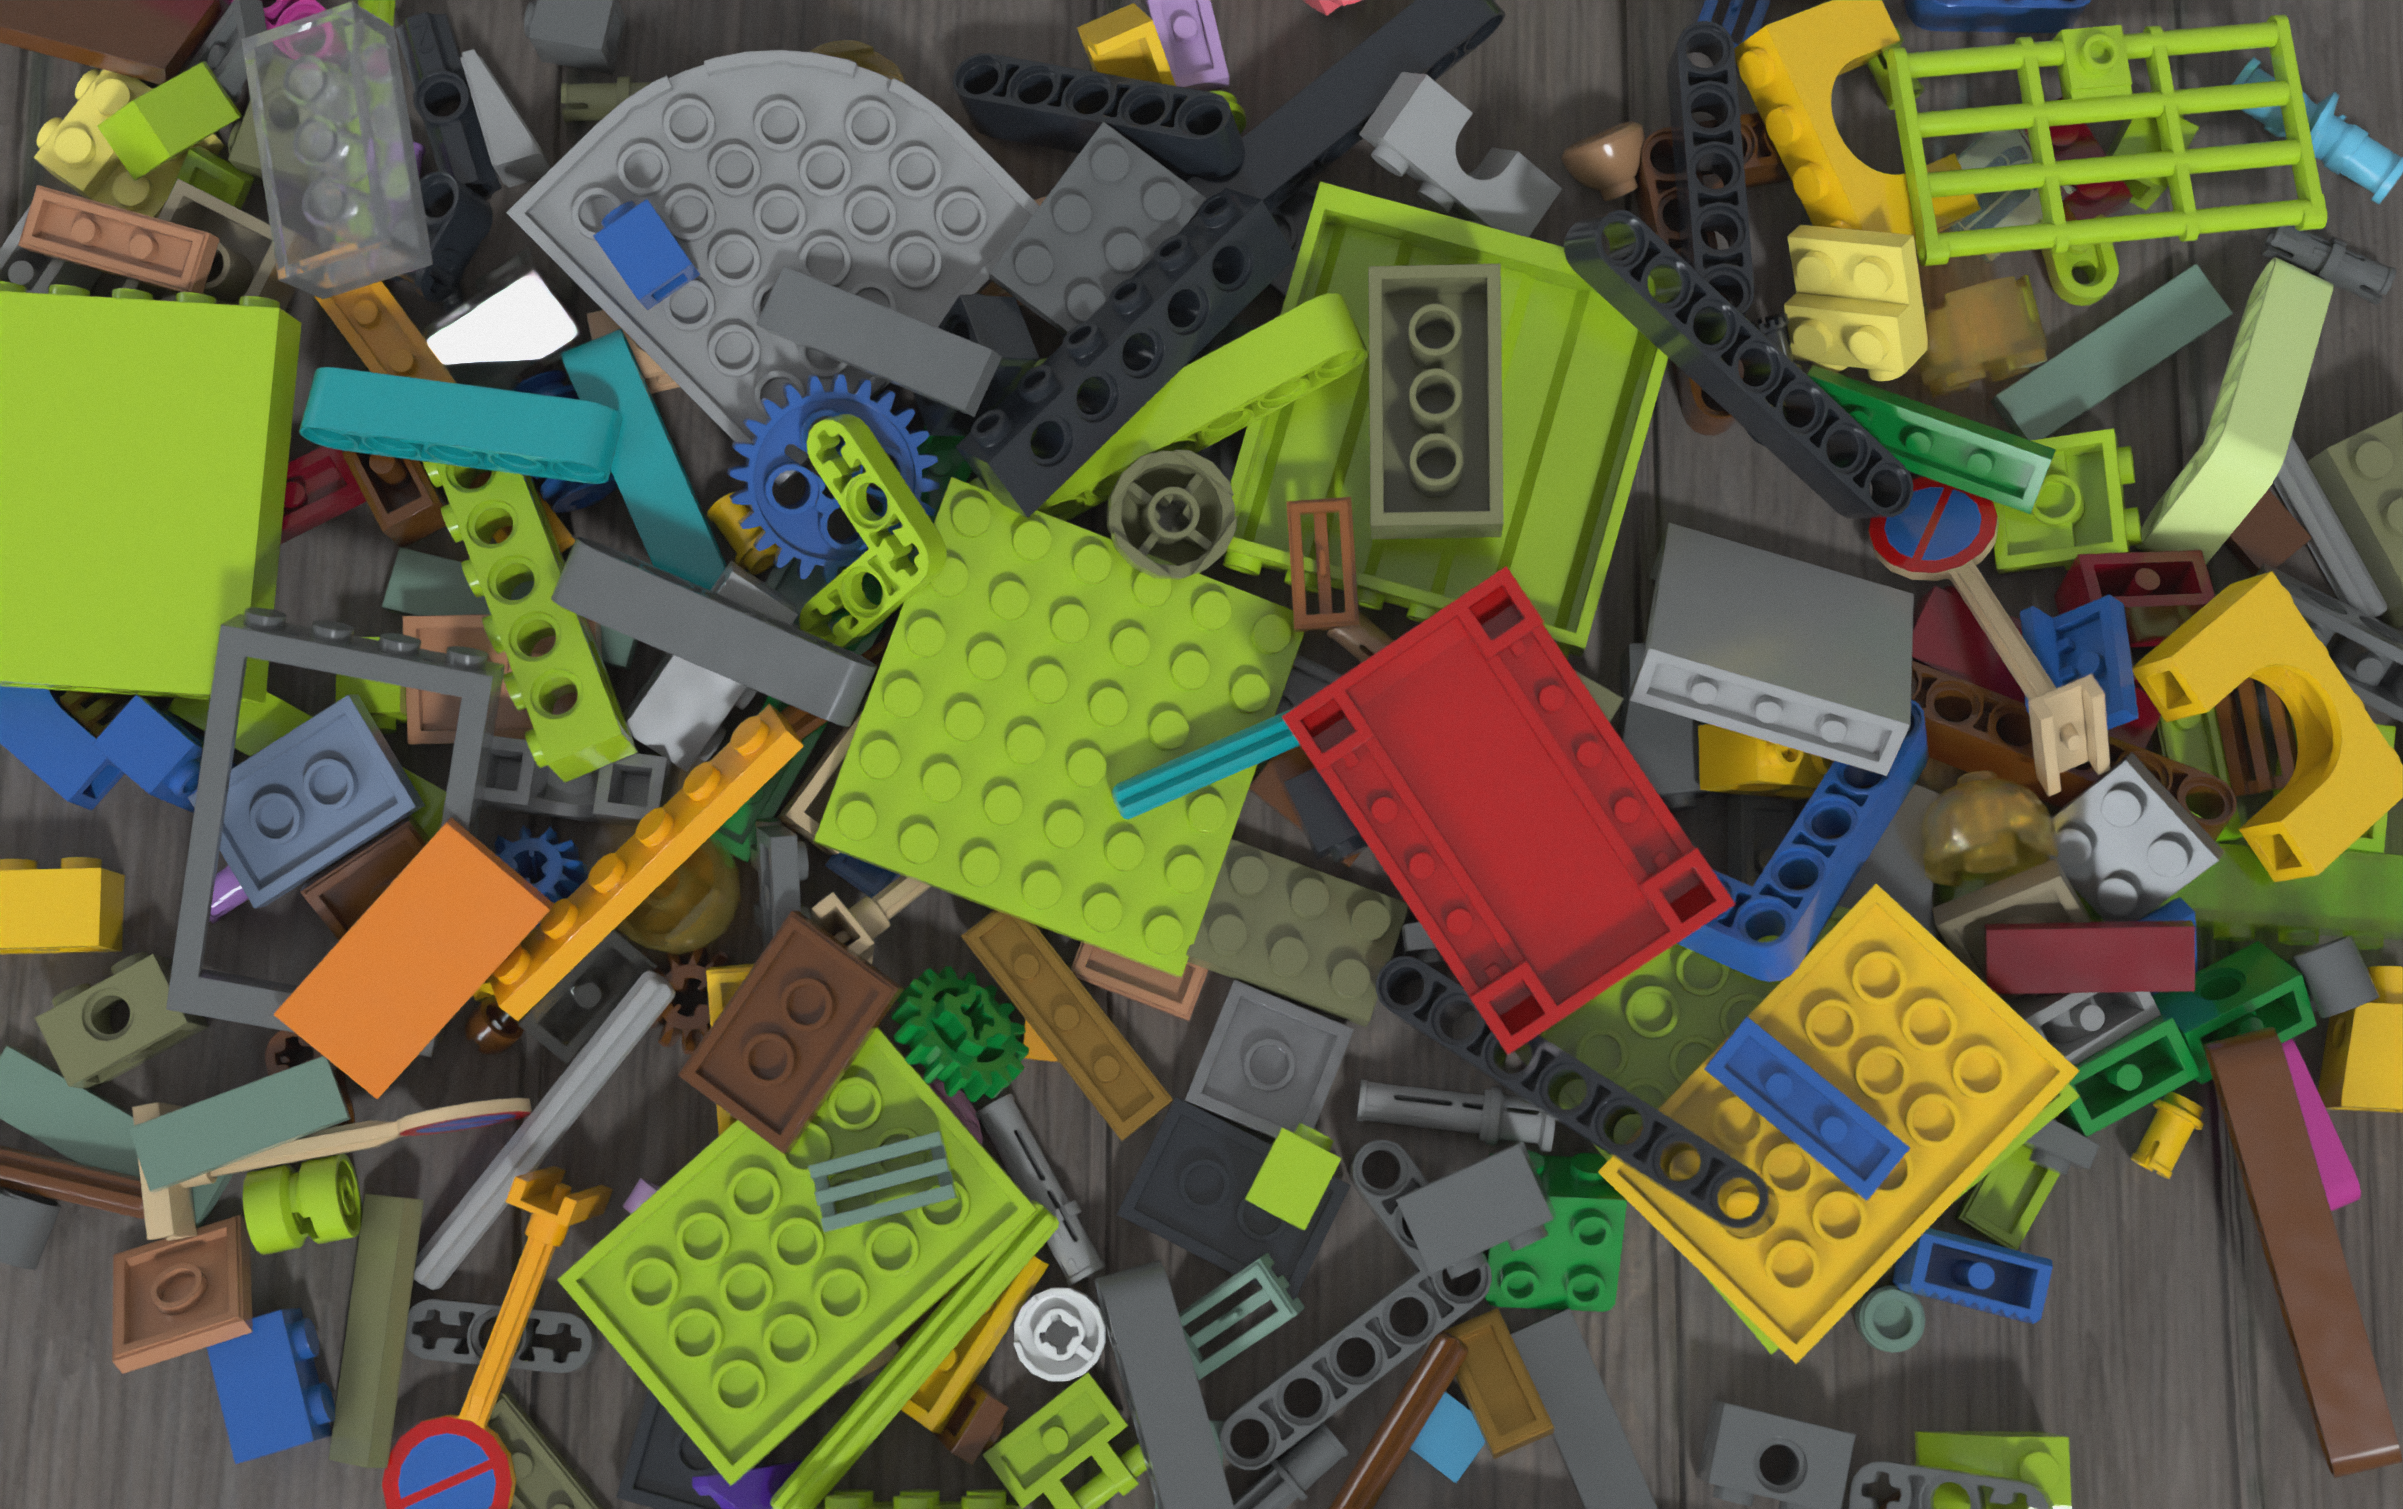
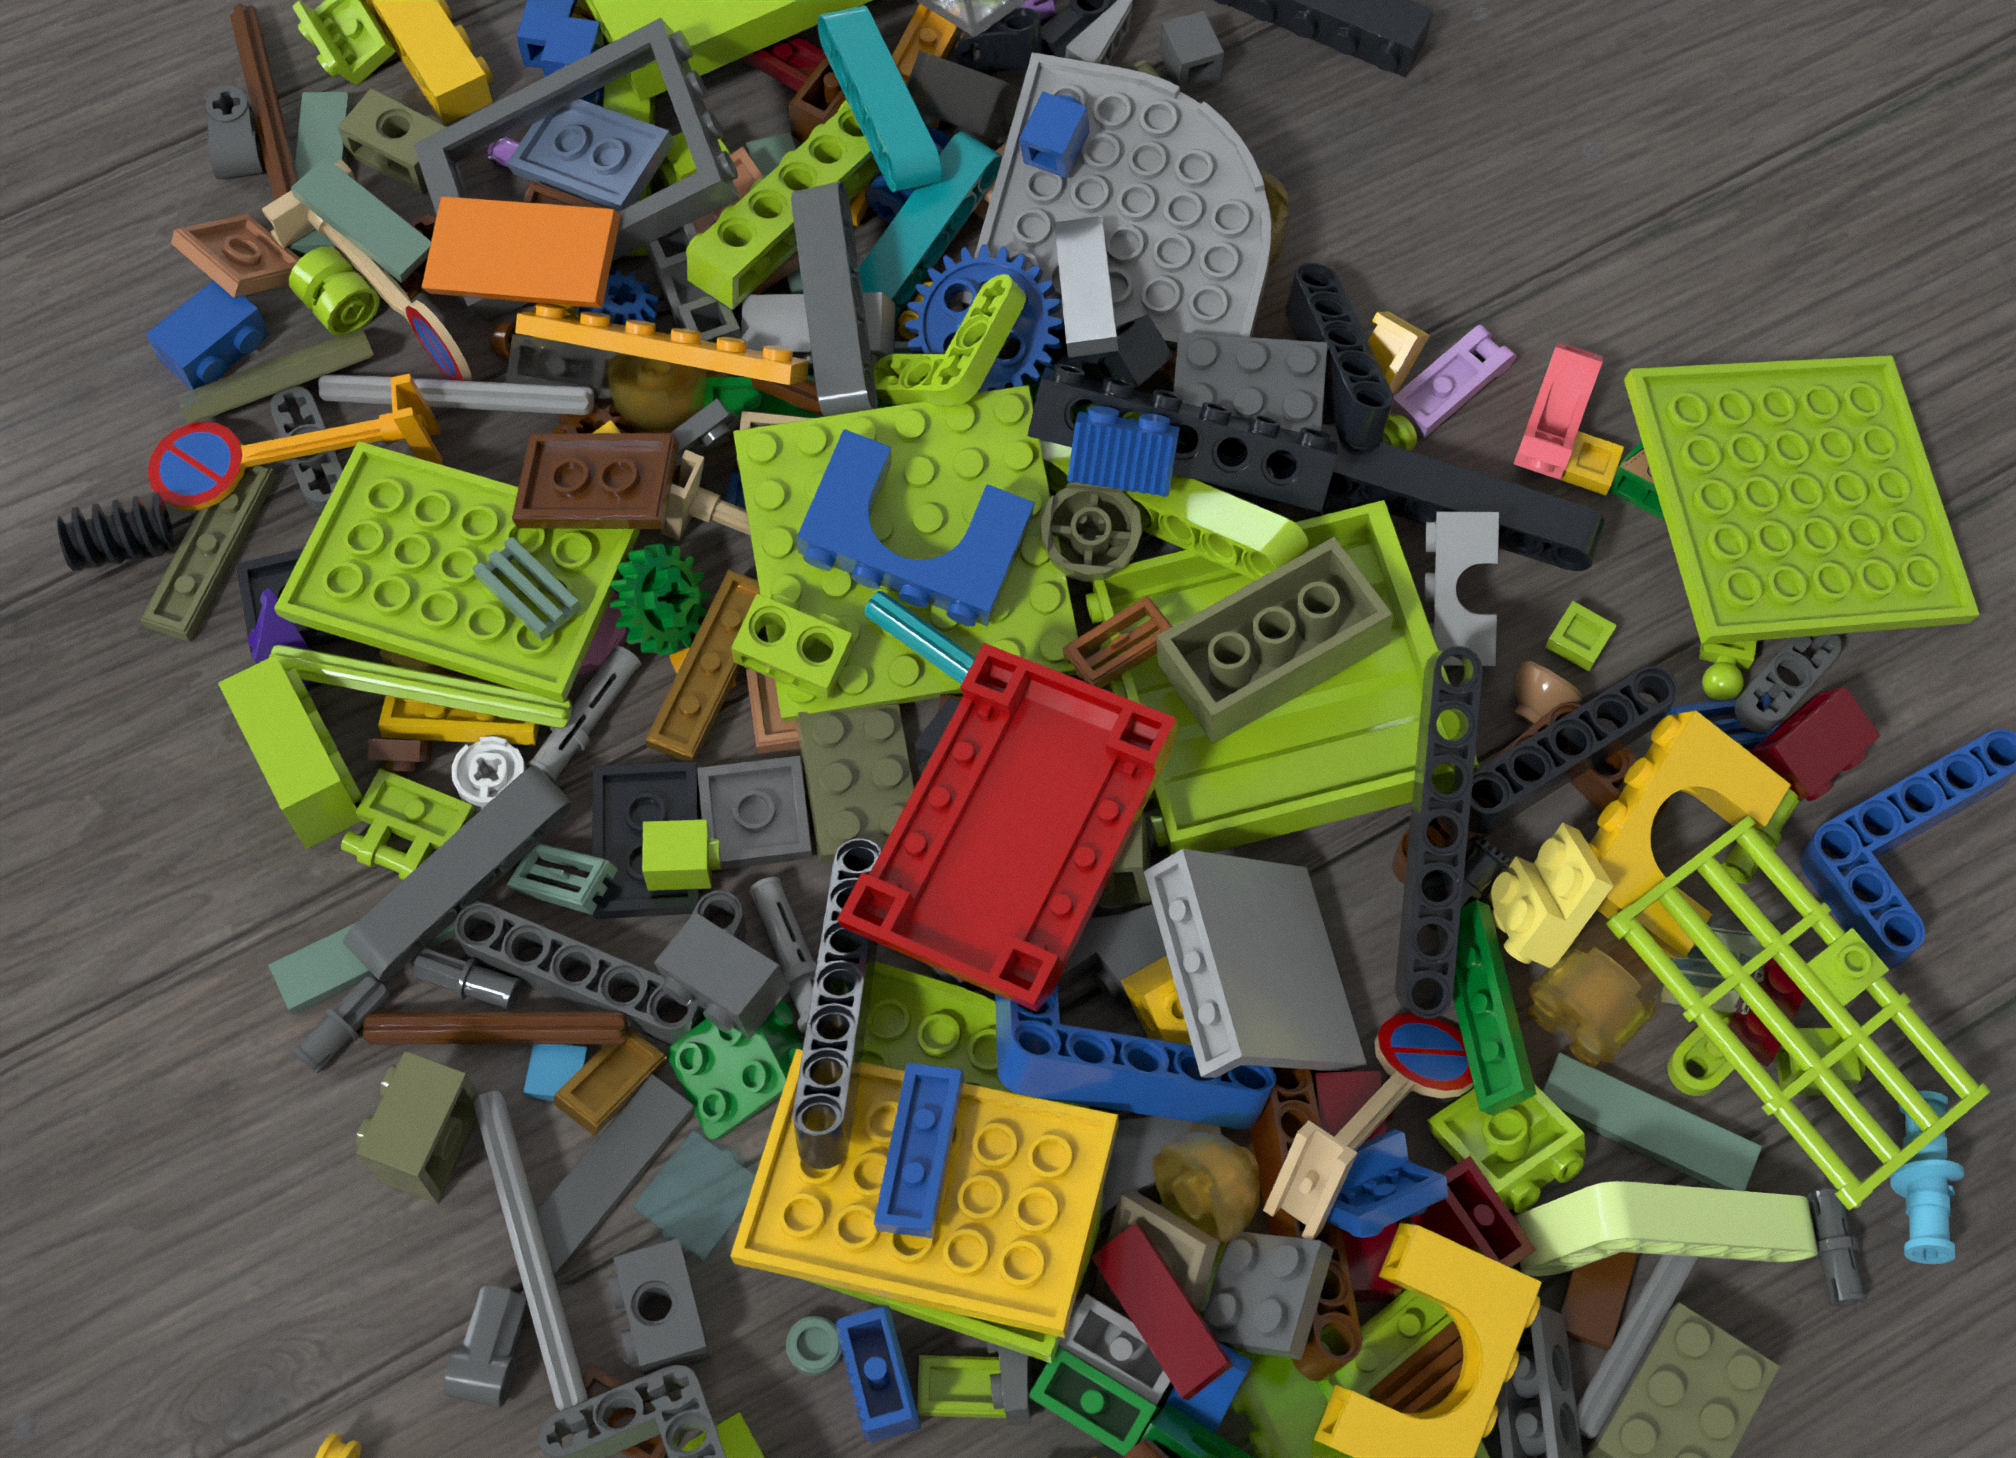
camera: 60 degrees right, 15 degrees down
none -> clear light blue piece [633,1130,756,1261]
none -> lime brick [731,593,853,702]
none -> blue arch [797,429,1035,627]
none -> blue brick [1067,406,1180,497]
none -> lime plate [1545,601,1617,672]

